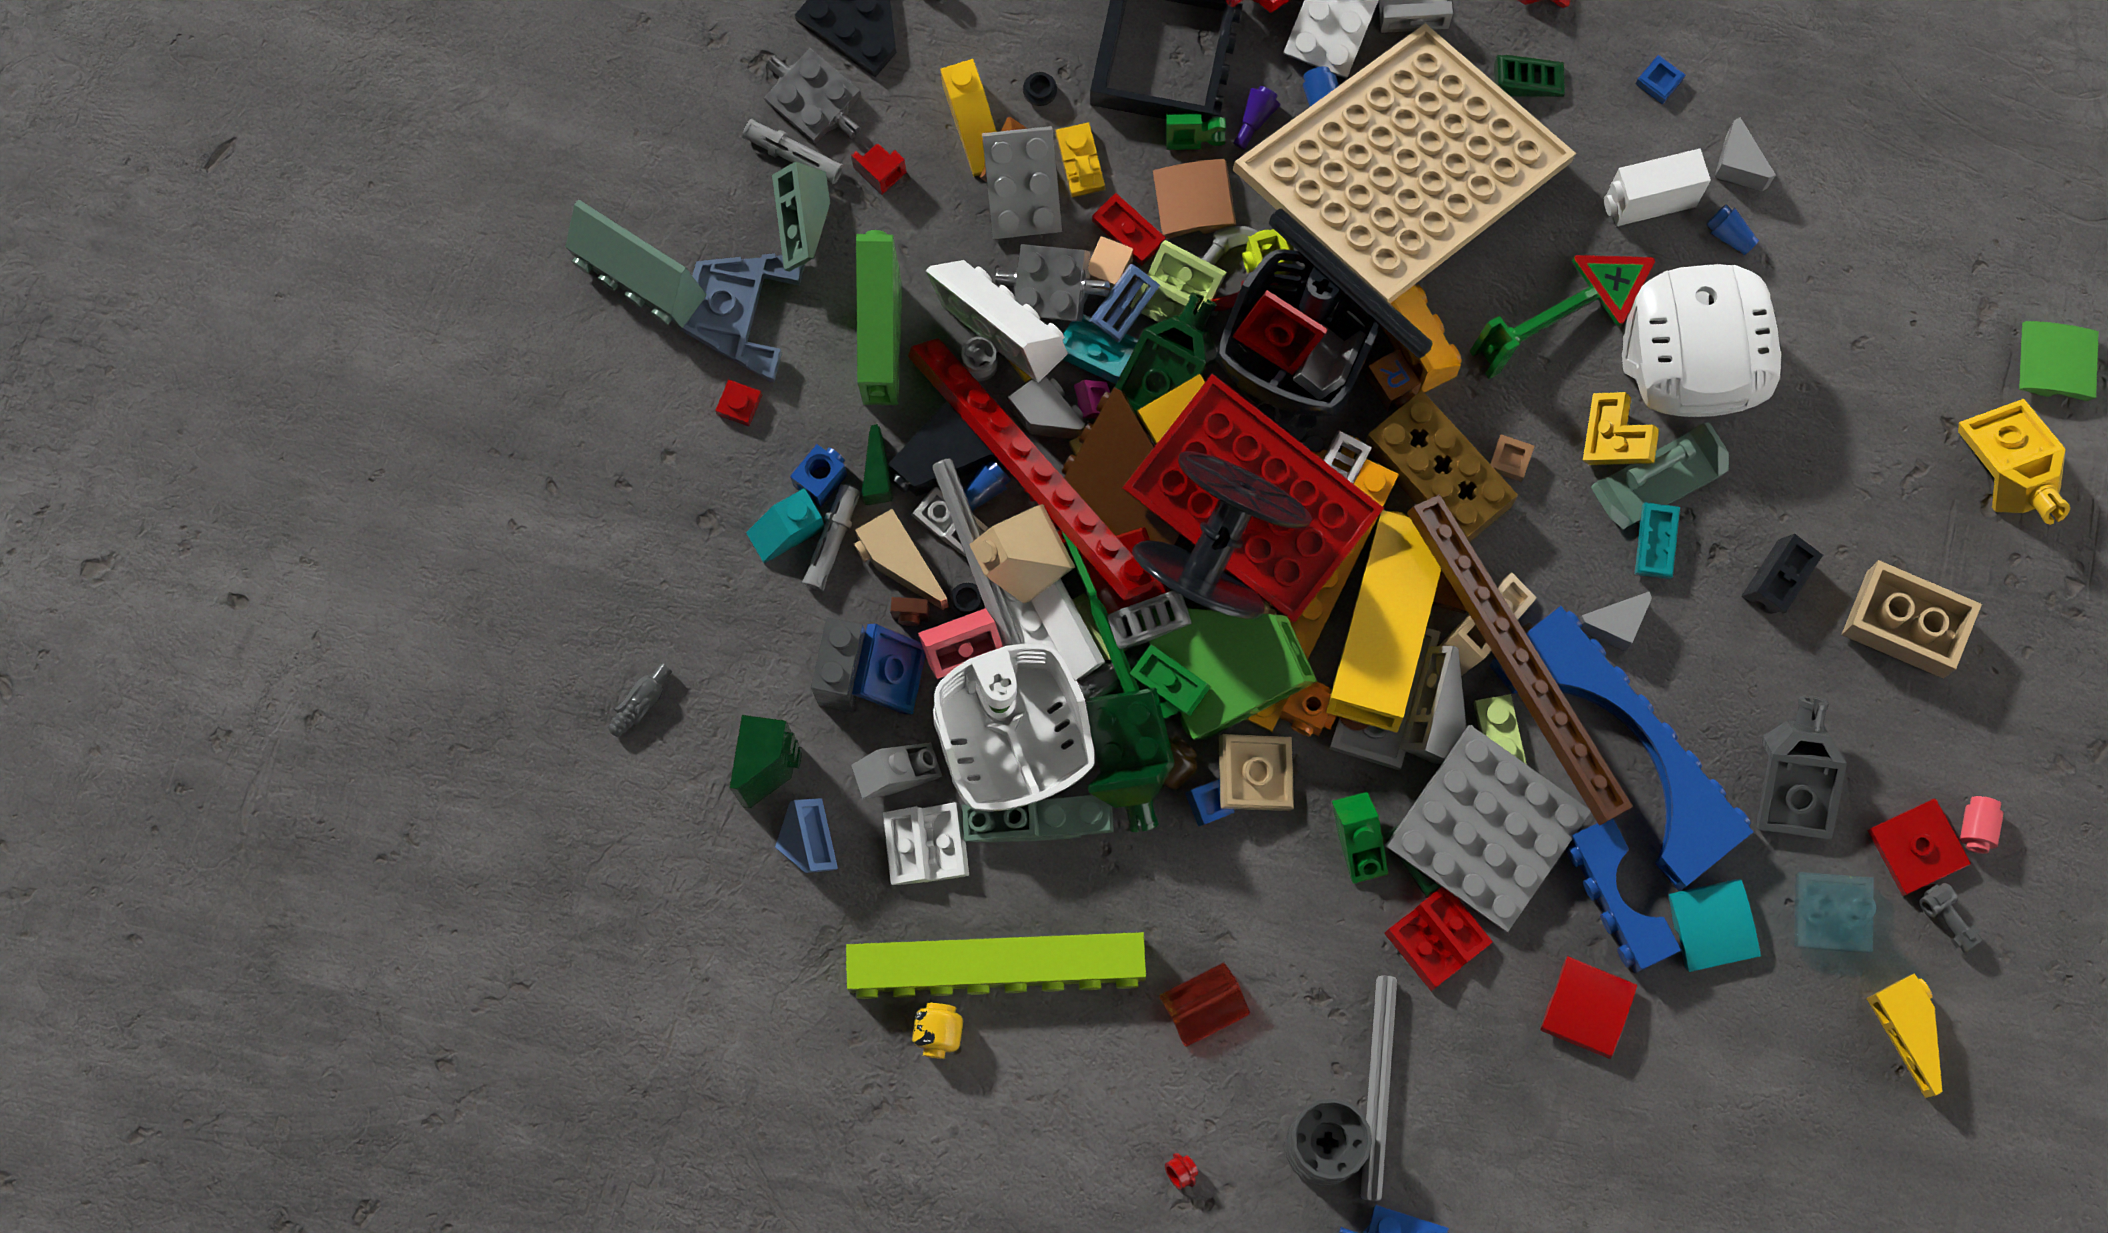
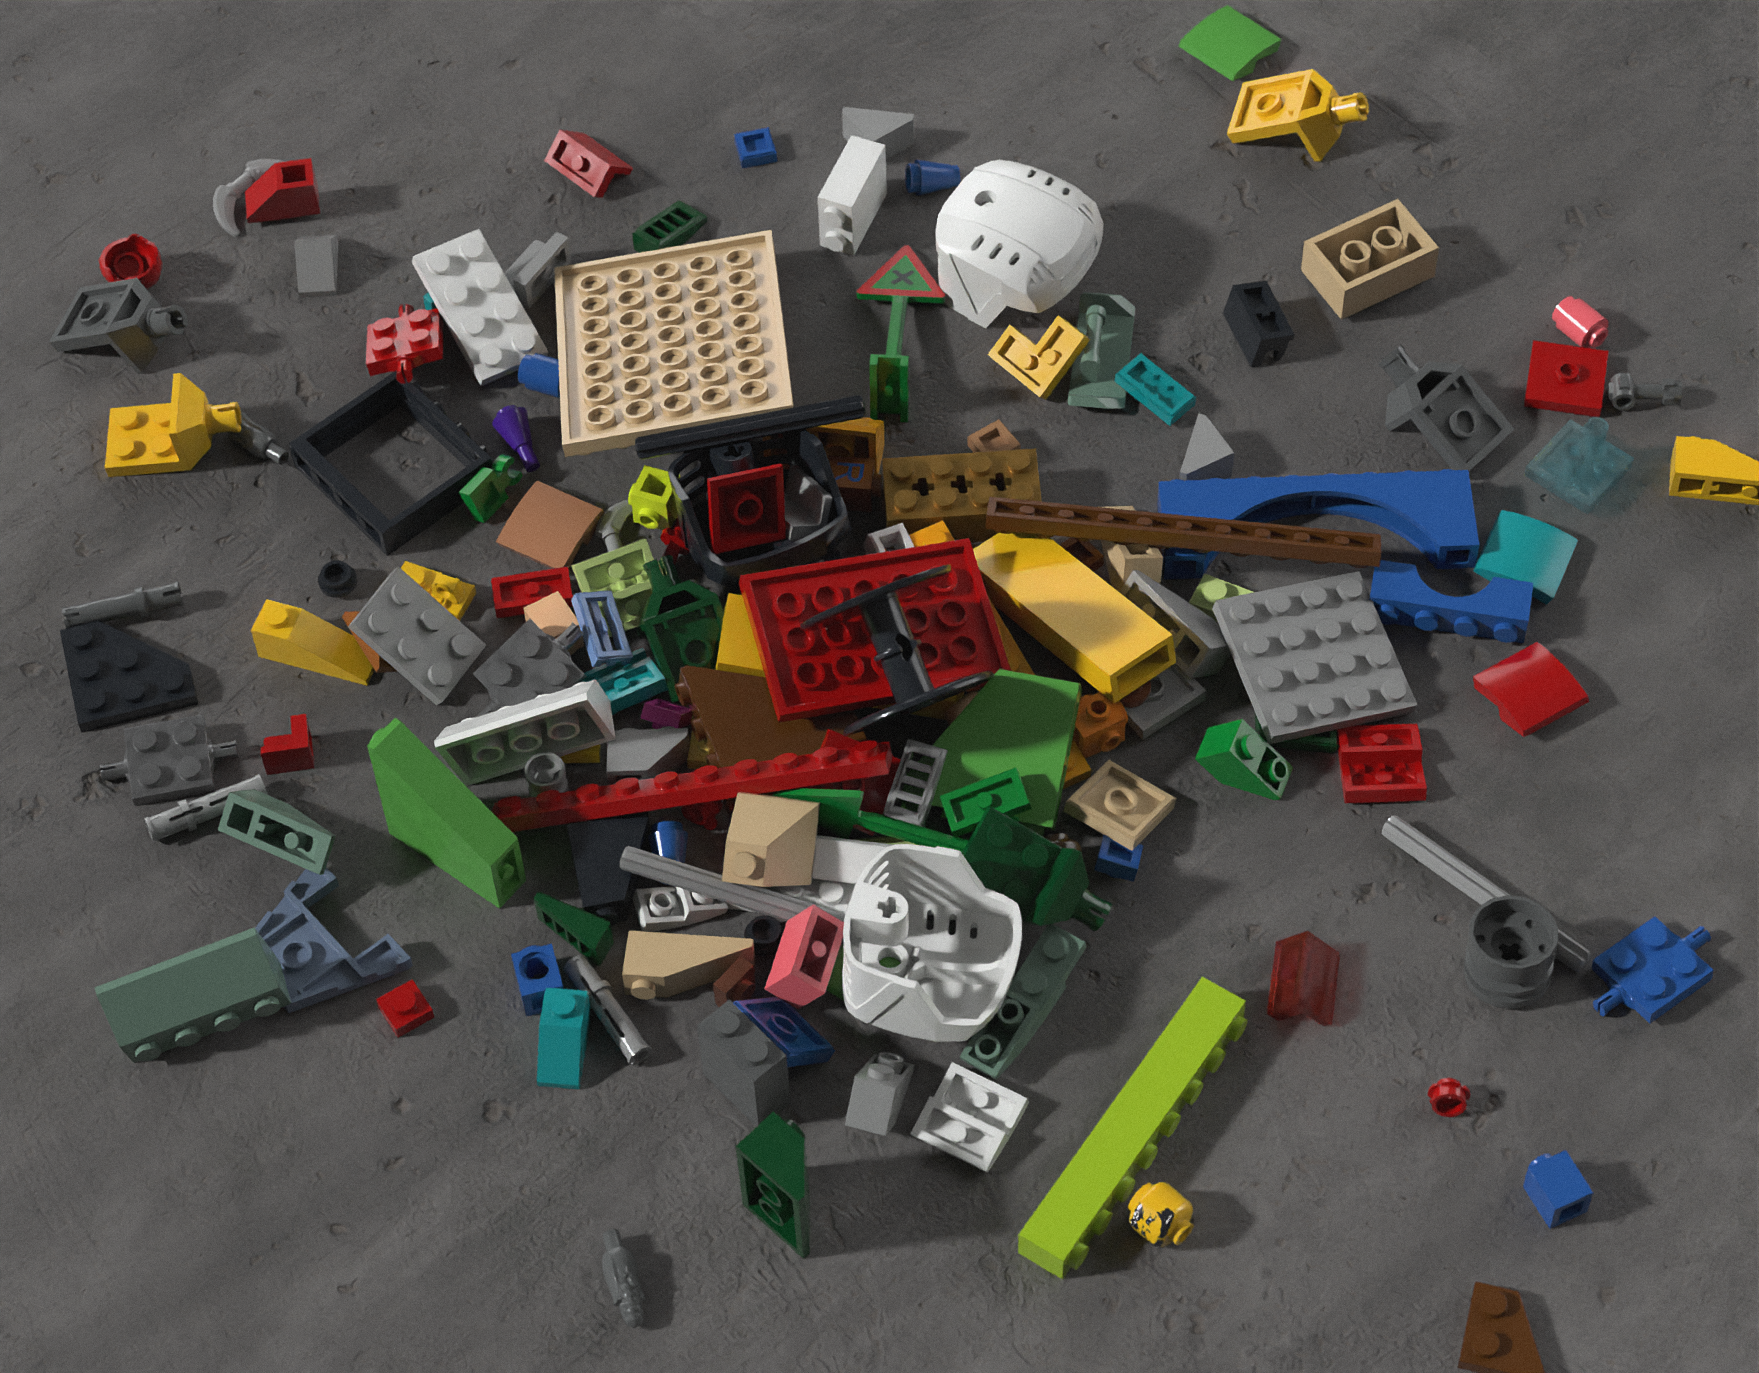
camera: 55 degrees left, 20 degrees down
medium blue slope [775,798,838,873] -> none

